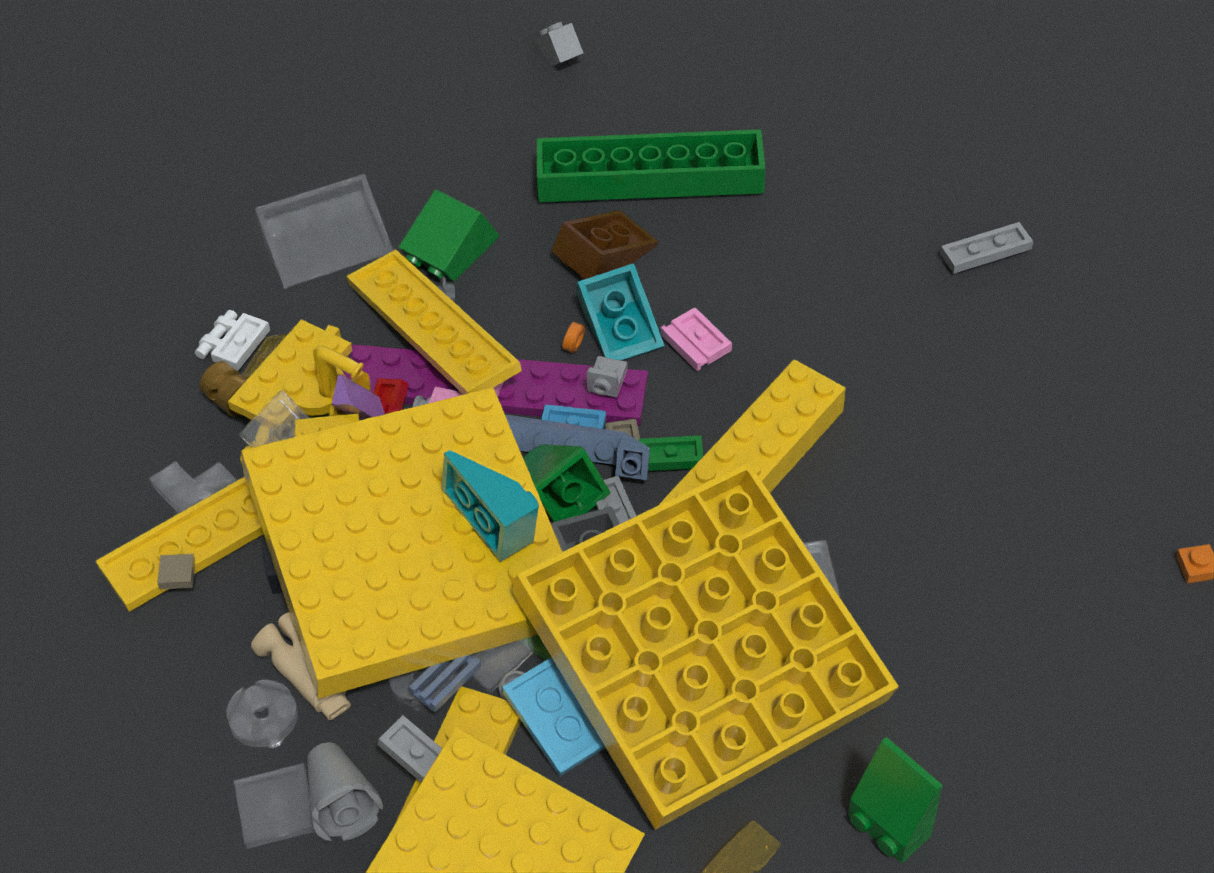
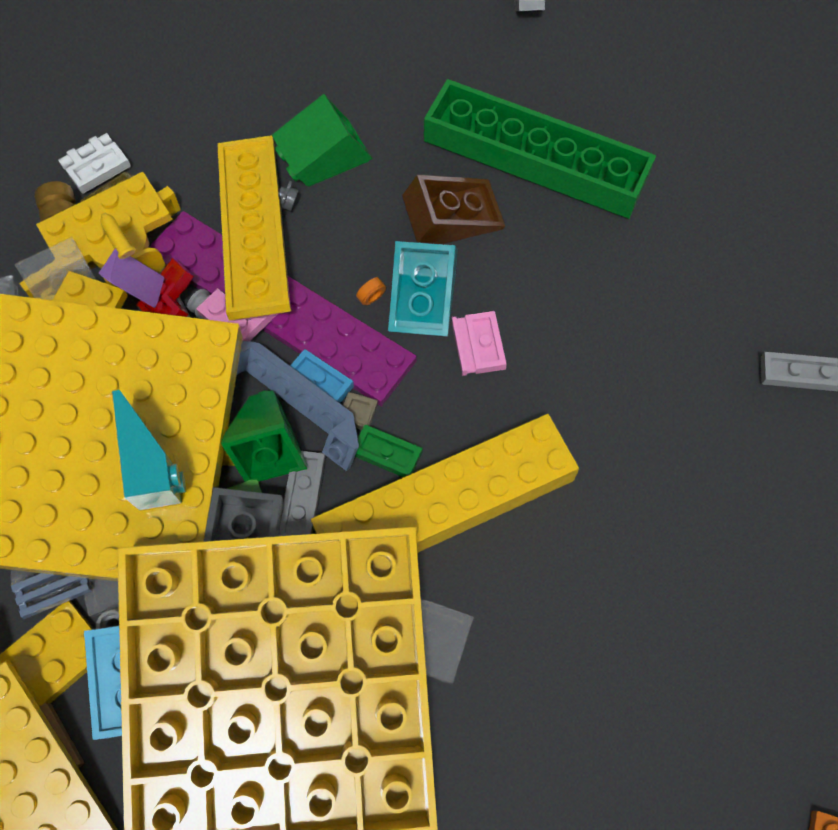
camera: 25 degrees right, 15 degrees up
clear slope [255,174,394,289] -> none
light grey bracket [587,356,628,397] -> none

